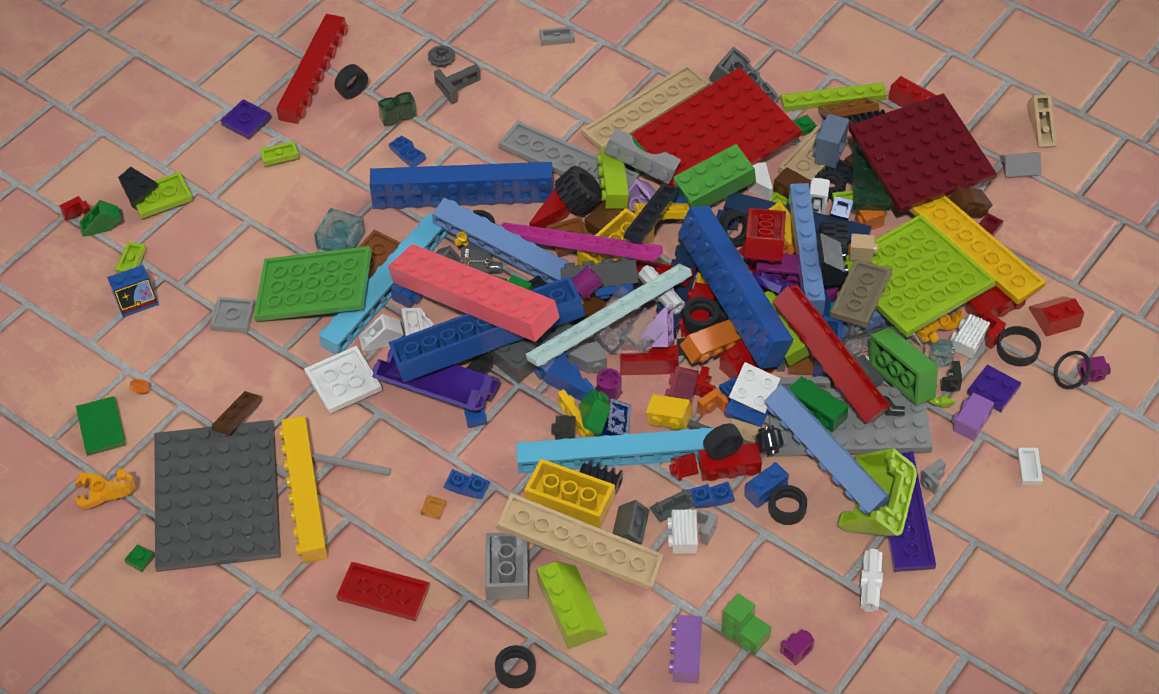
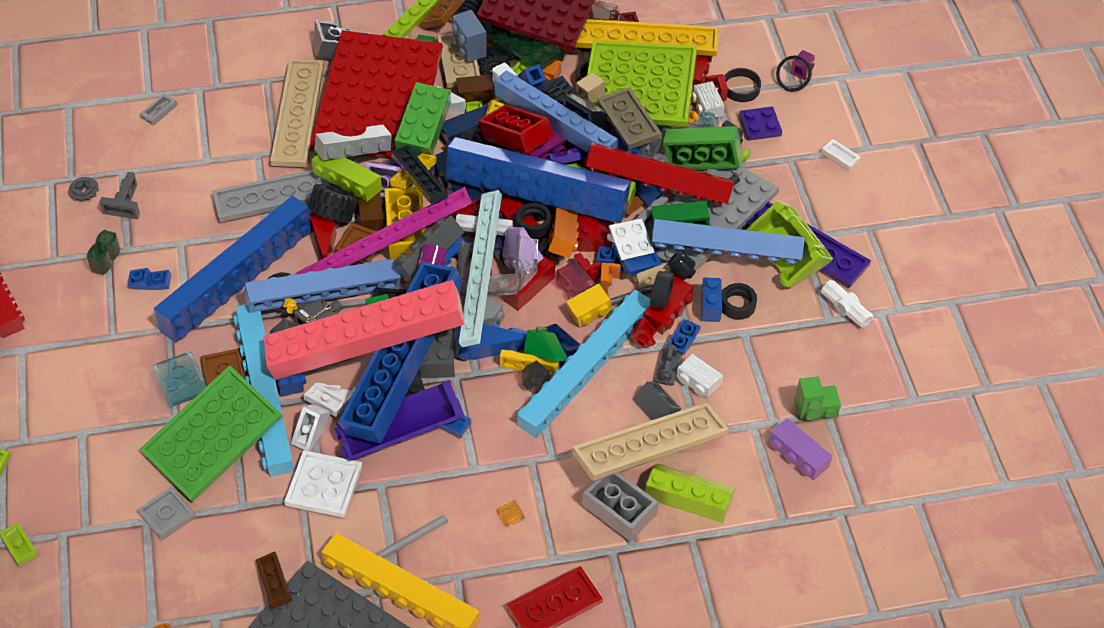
camera: 50 degrees left, 0 degrees up
slope [107,265,159,317] -> none
lime plate [260,141,299,167] -> none
black tyre [334,64,368,99] -> none
blue slope [443,469,490,499] -> none
black tyre [495,645,536,689] -> none
yellow brick [524,459,615,528] -> none
black piece [579,460,623,494] -> none
magenta piece [595,368,623,402] -> none
light grey bracket [697,509,718,546] -> none
magenta brick [780,629,815,665] -> none
light grey bracket [920,458,946,494] -> none
medium lavender brick [952,393,994,441] -> none
red slope [1029,296,1084,337] -> none

